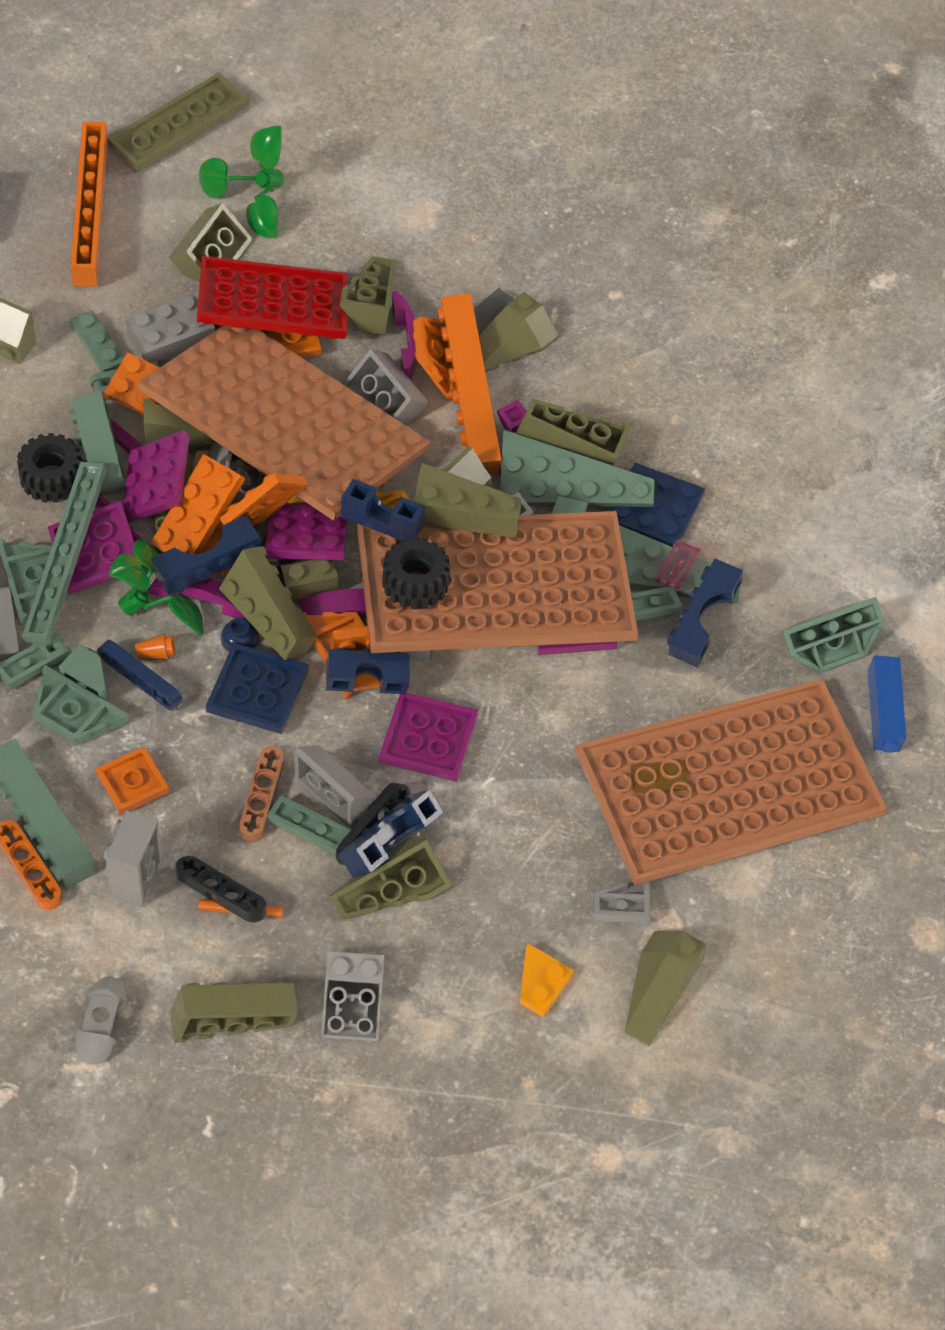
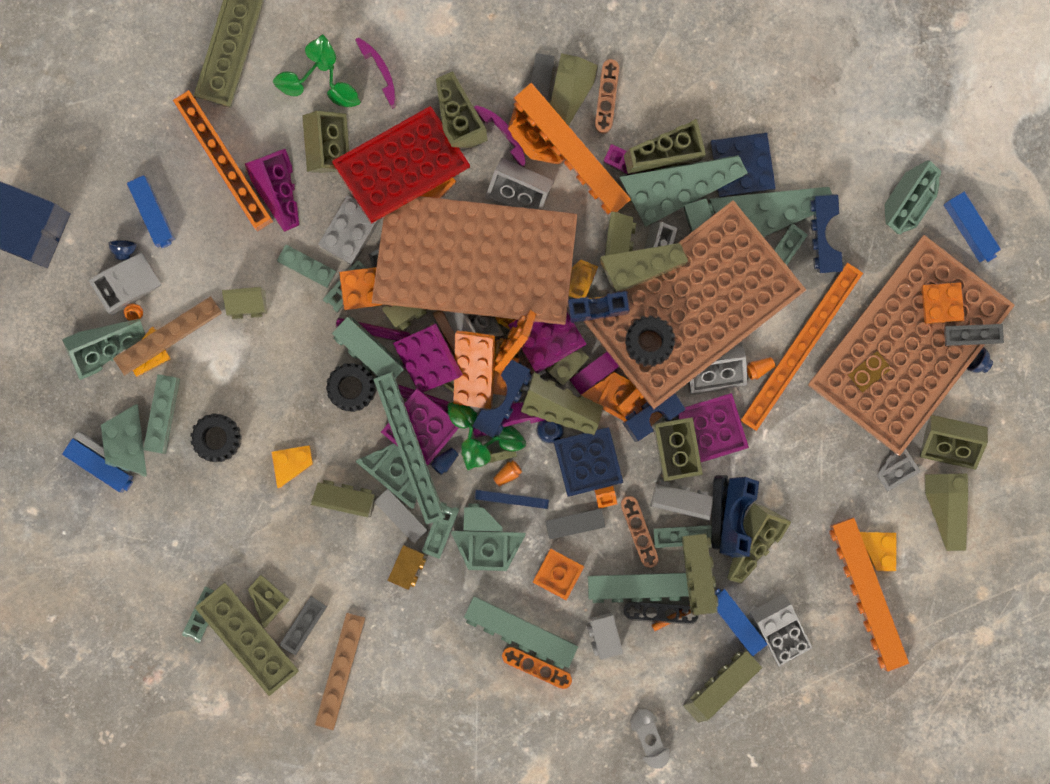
camera: 30 degrees left, 30 degrees up
clear pink tile [655,540,700,592] -> none
none -> magenta wedge [245,148,299,232]
none -> magenta slope [355,38,396,109]
none -> dark blue cone [431,447,459,475]
none -> olive wing [489,448,517,463]
none -> dark grey tile [545,508,606,540]
none -> sand green brick [587,572,689,603]
none -> orange plate [594,486,617,509]
none -> nougat beam [595,59,619,134]
none -> olive slope [653,417,703,481]
none -> olive wedge [682,534,718,615]
none -> light grey slope [689,342,747,394]
none -> blue brick [715,588,768,656]
none -> orange plate [741,263,863,431]
none -> orange cone [747,357,775,380]
none -> orange brick [829,518,909,672]
none -> olive slope [920,415,988,470]
none -> orange plate [921,283,964,324]
none -> dark grey plate [944,324,1004,346]
none -> dark blue piece [967,347,993,373]

